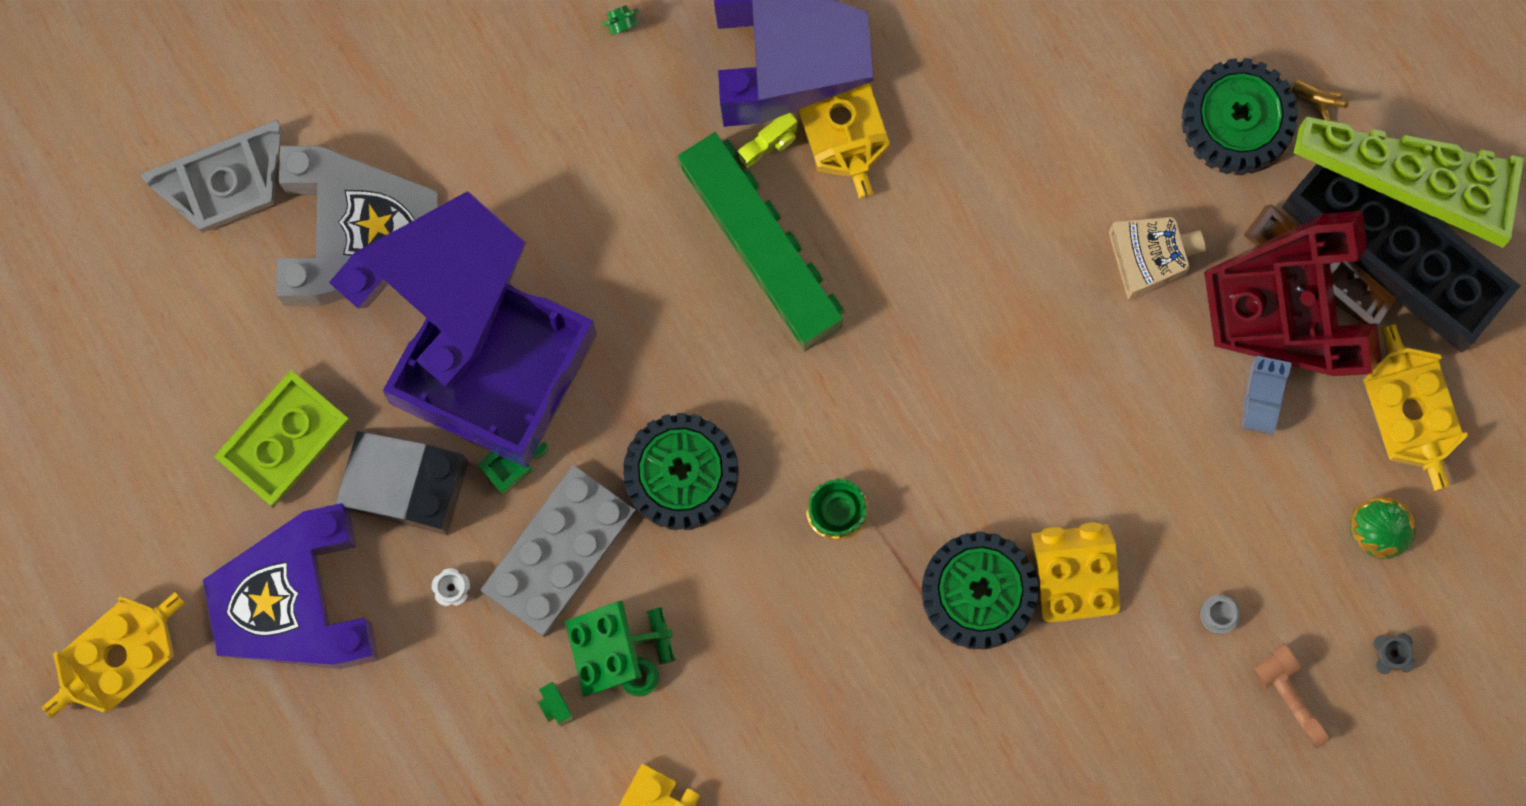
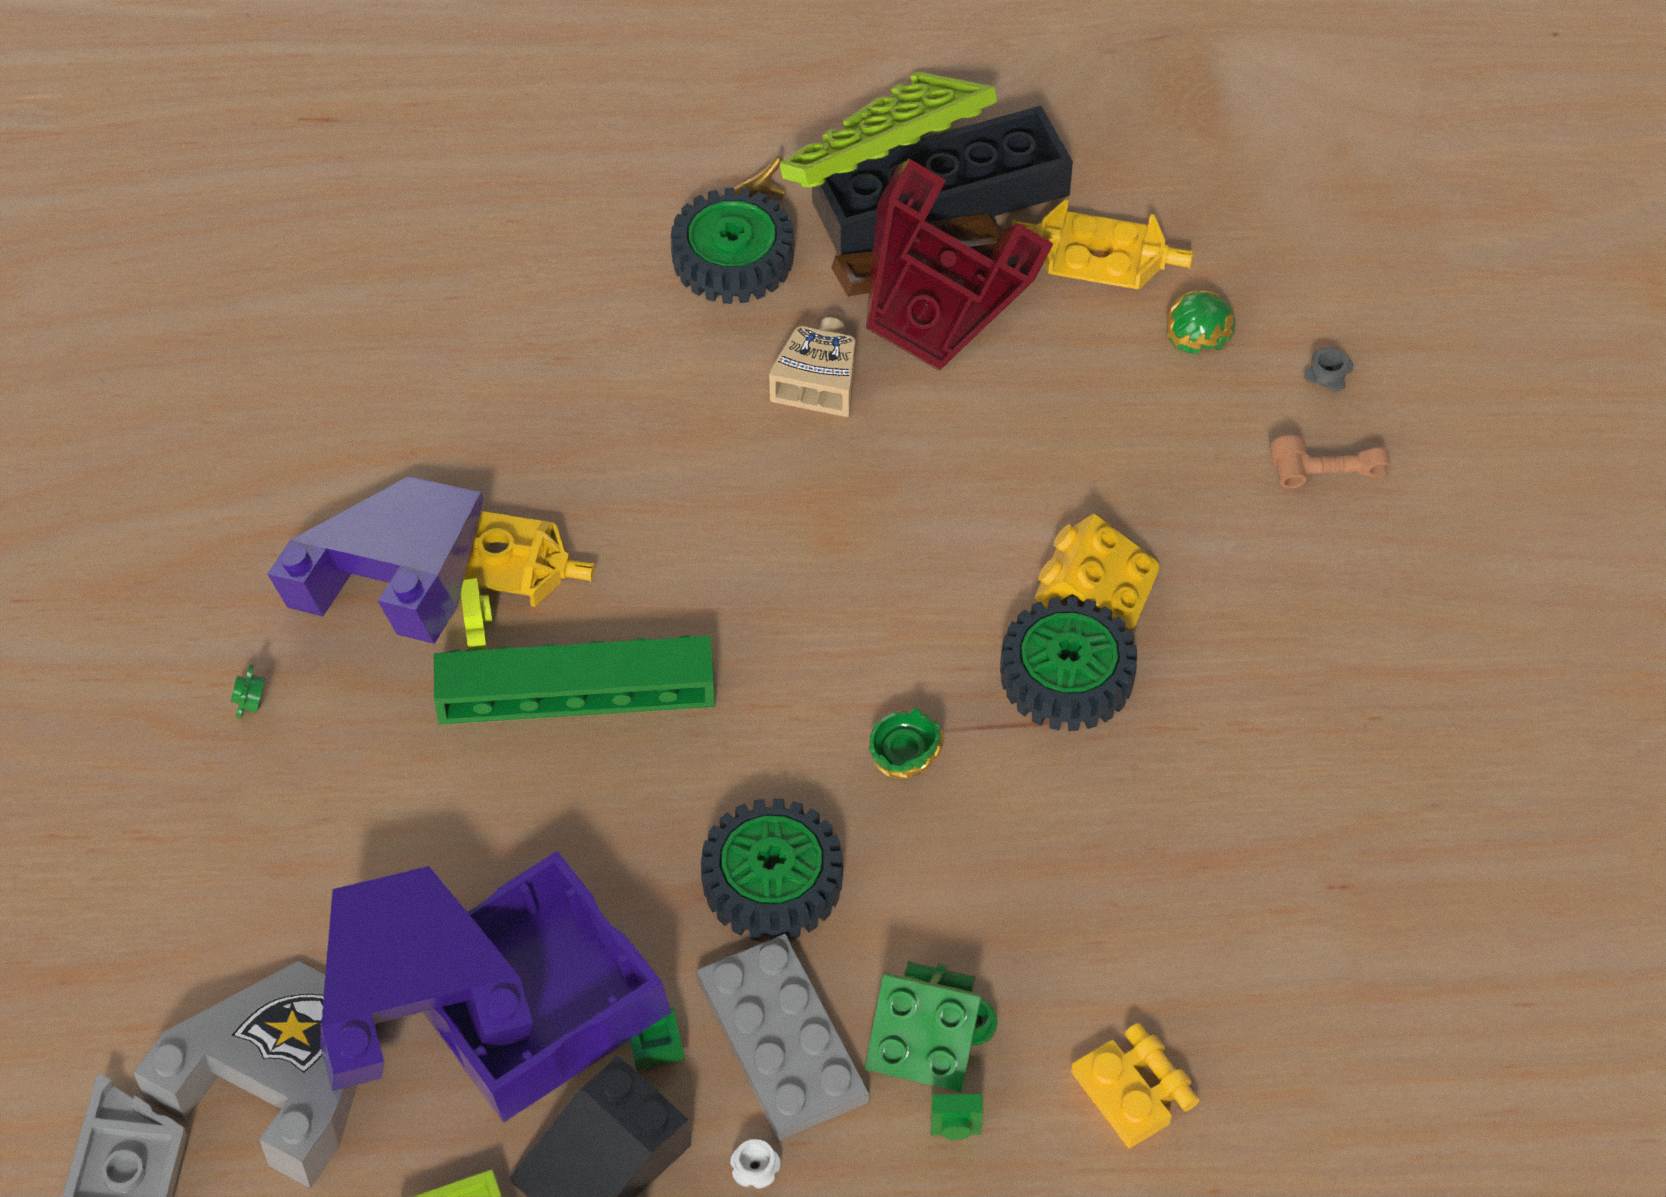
camera: 65 degrees left, 25 degrees down
light grey plate [1200,595,1240,634] -> none
sand blue leg [1241,356,1292,435] -> none

